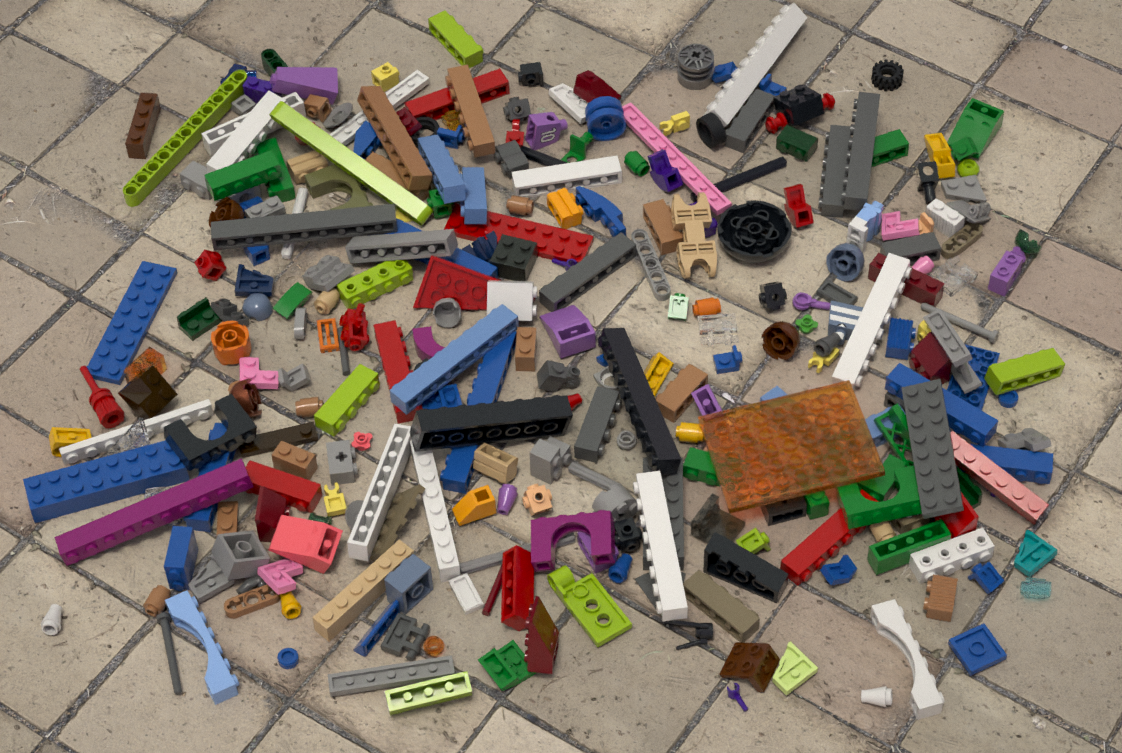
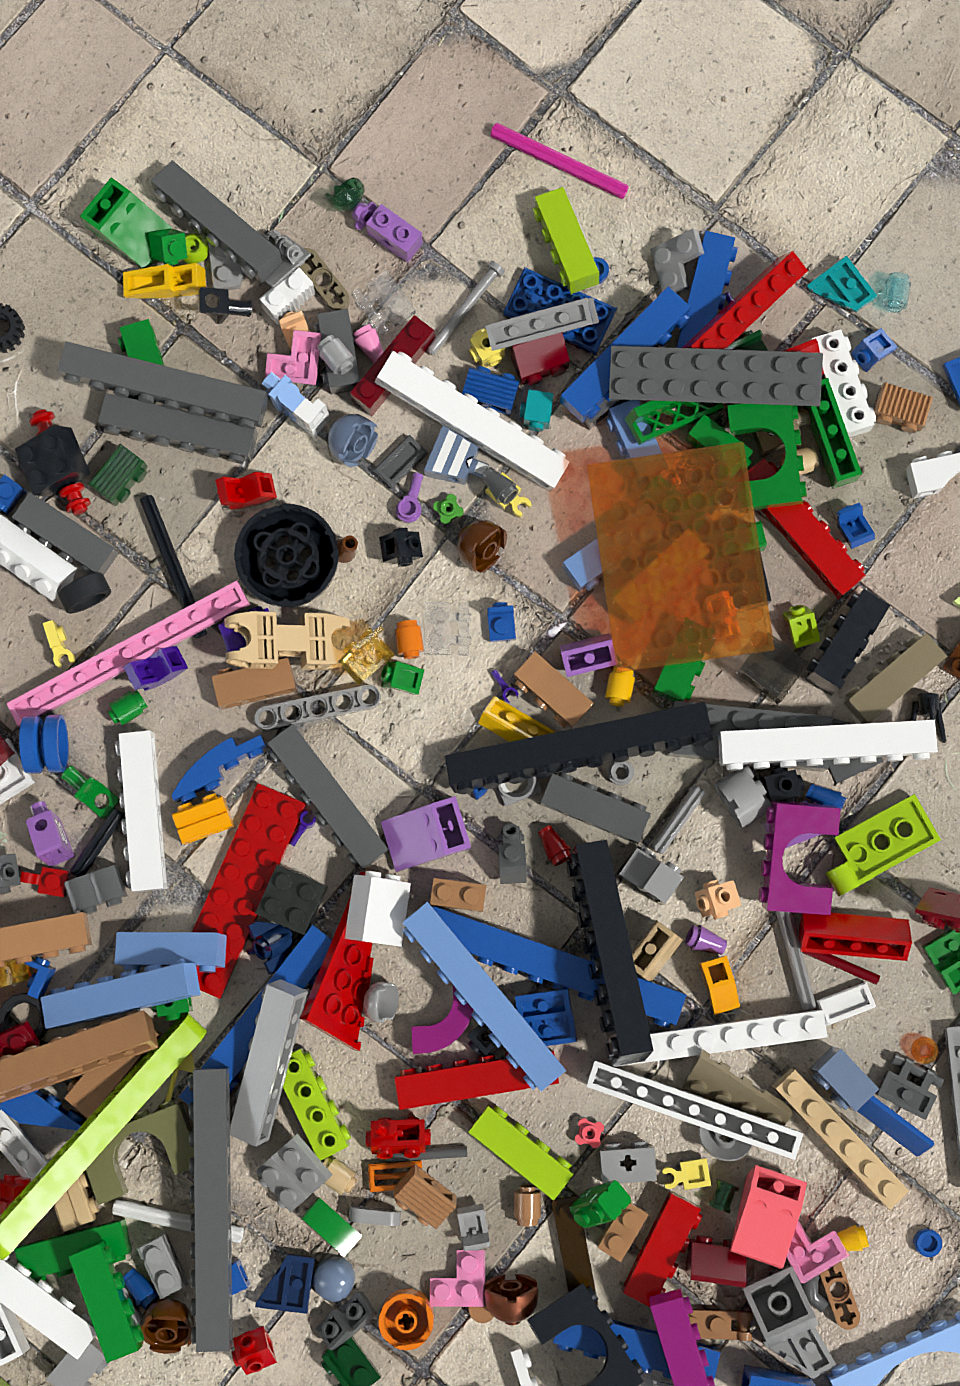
camera: 85 degrees left, 30 degrees up
medium nougat brick [506,195,534,216] -> none
none -> dark grey brick [151,160,283,283]
none -> light grey brick [317,335,354,374]
none -> reddish brown cone [337,535,358,563]
none -> clear yellow bracket [338,626,395,685]
none -> medium nougat brick [394,1164,457,1229]
none -> dark pink axle [491,123,629,199]
none -> dark purple hand [491,669,518,703]
none -> teal brick [519,389,554,432]
none -> green brick [569,1180,632,1228]

